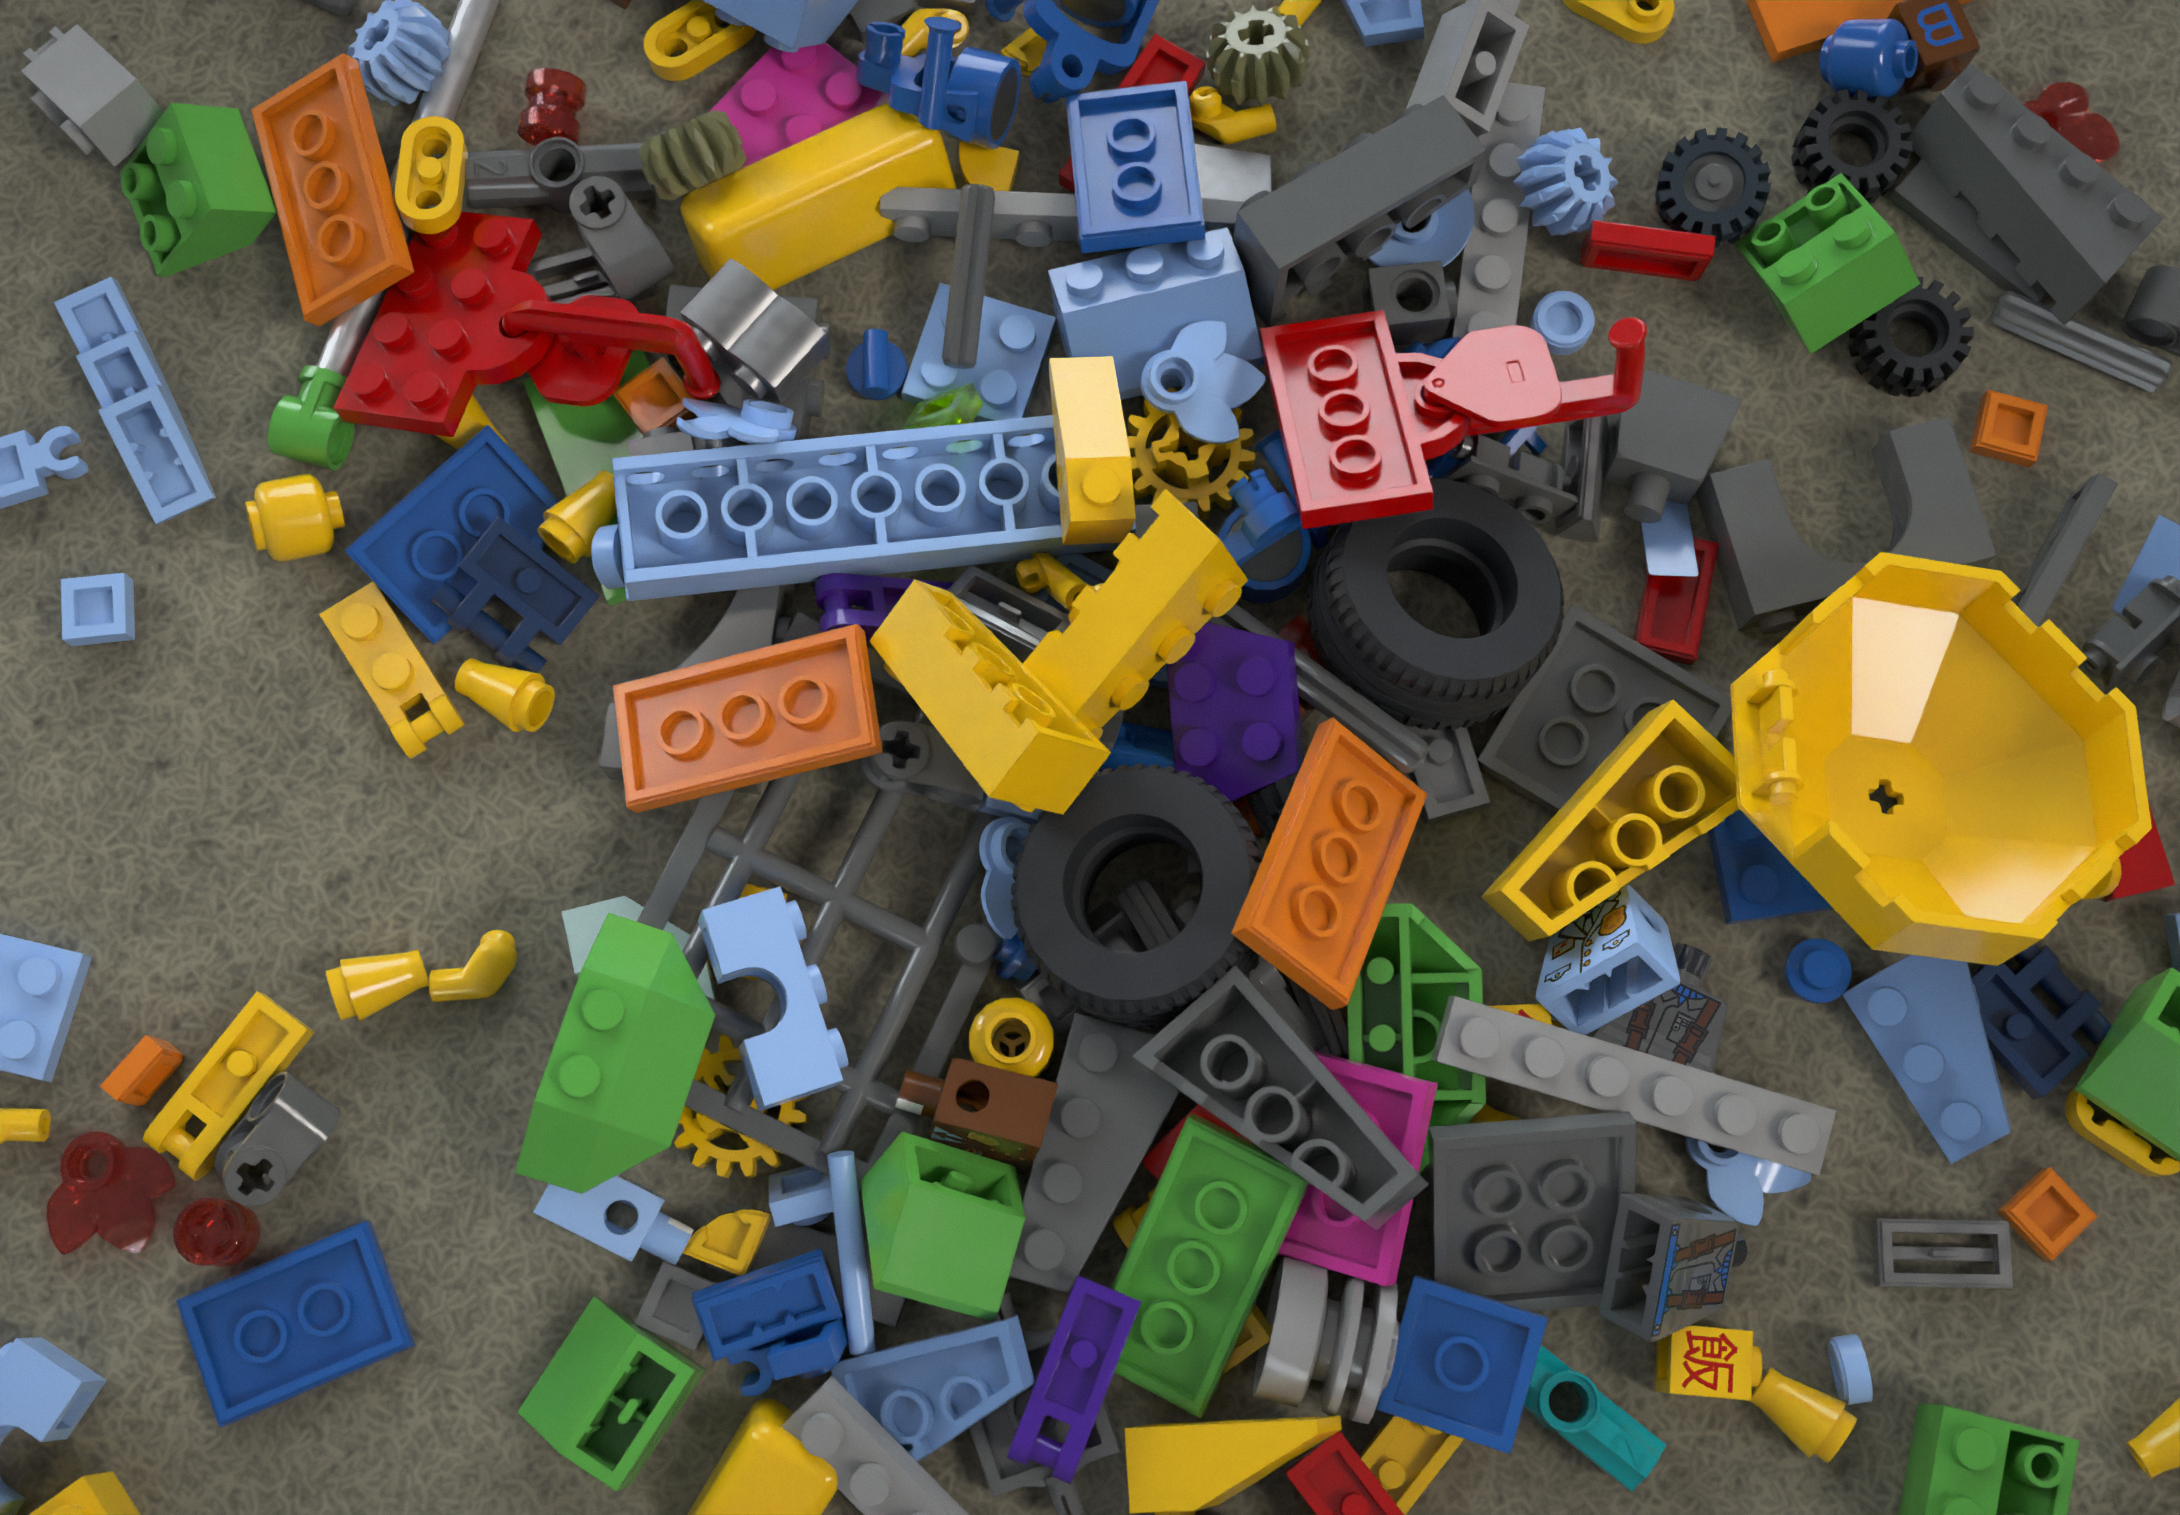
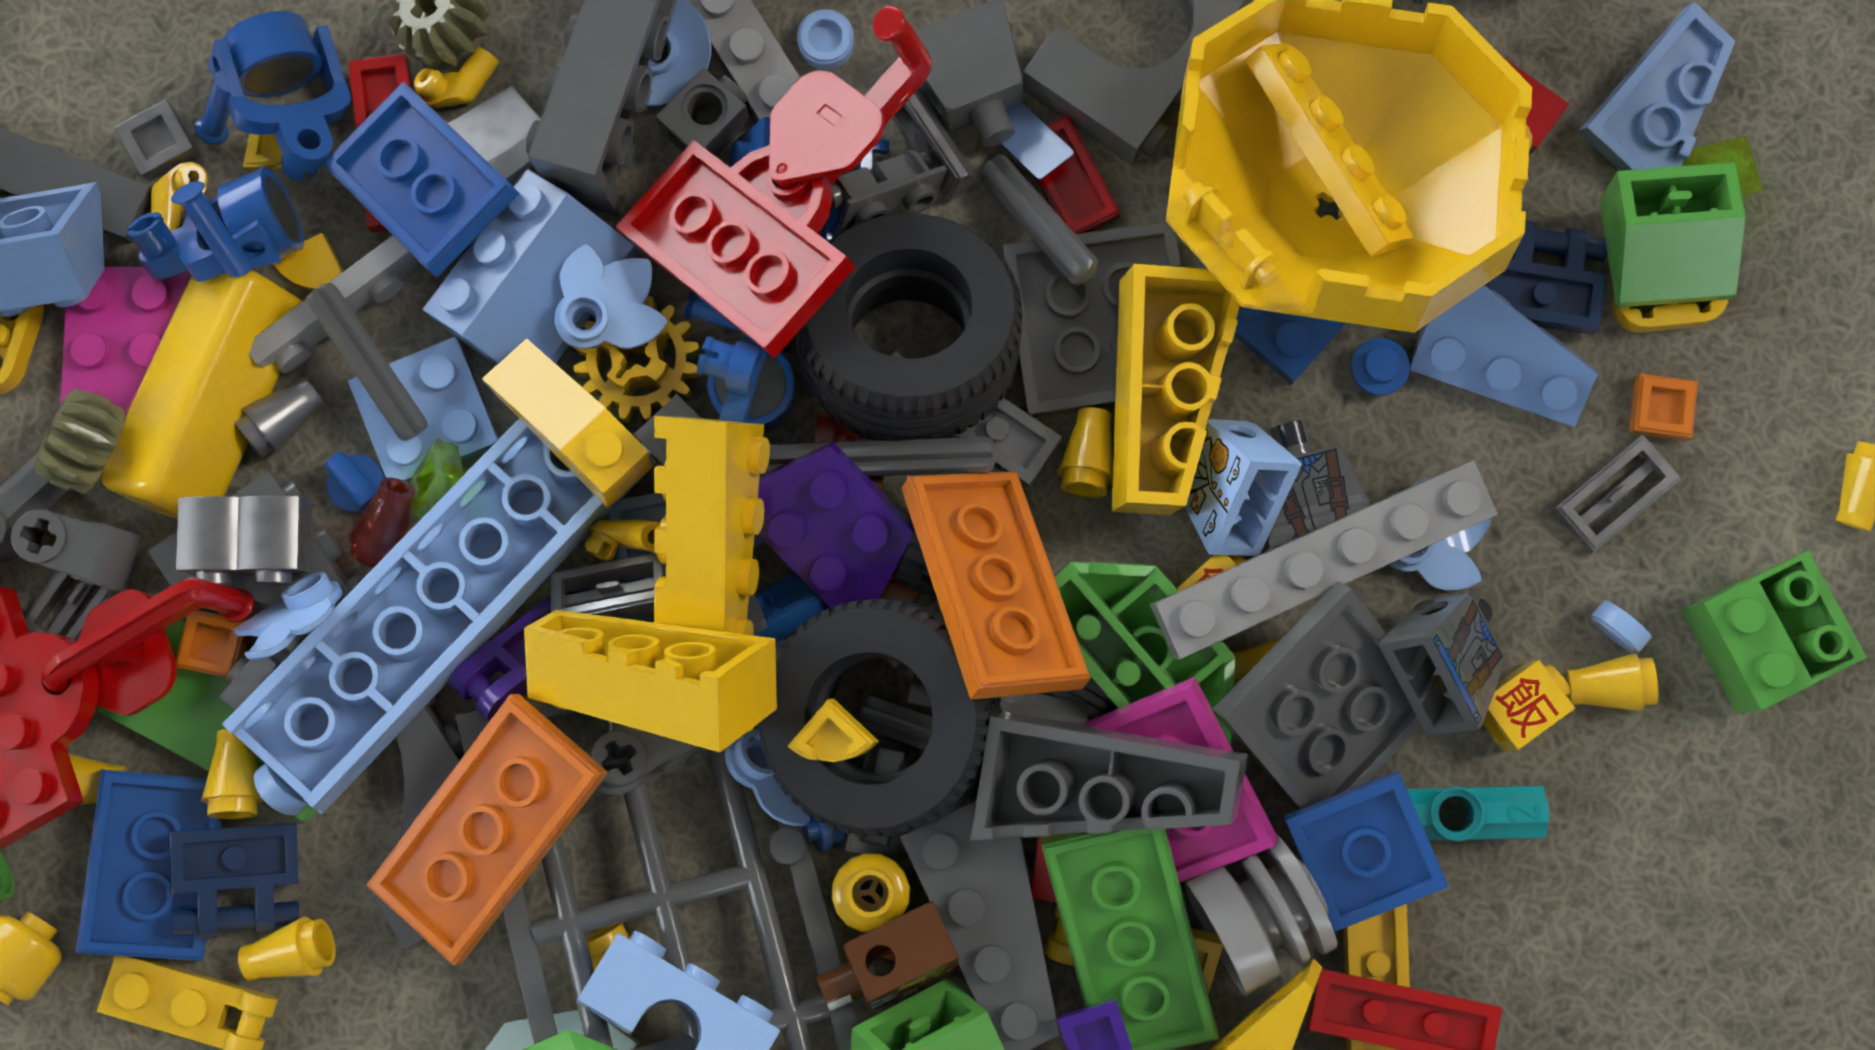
camera: 40 degrees left, 5 degrees up
none -> flat silver cone [234,377,325,458]
none -> clear red cone [349,477,415,568]
none -> yellow tile [788,699,879,762]
none -> dark grey axle [981,154,1098,286]
none -> yellow cone [1057,407,1113,498]
none -> yellow plate [1244,43,1414,257]

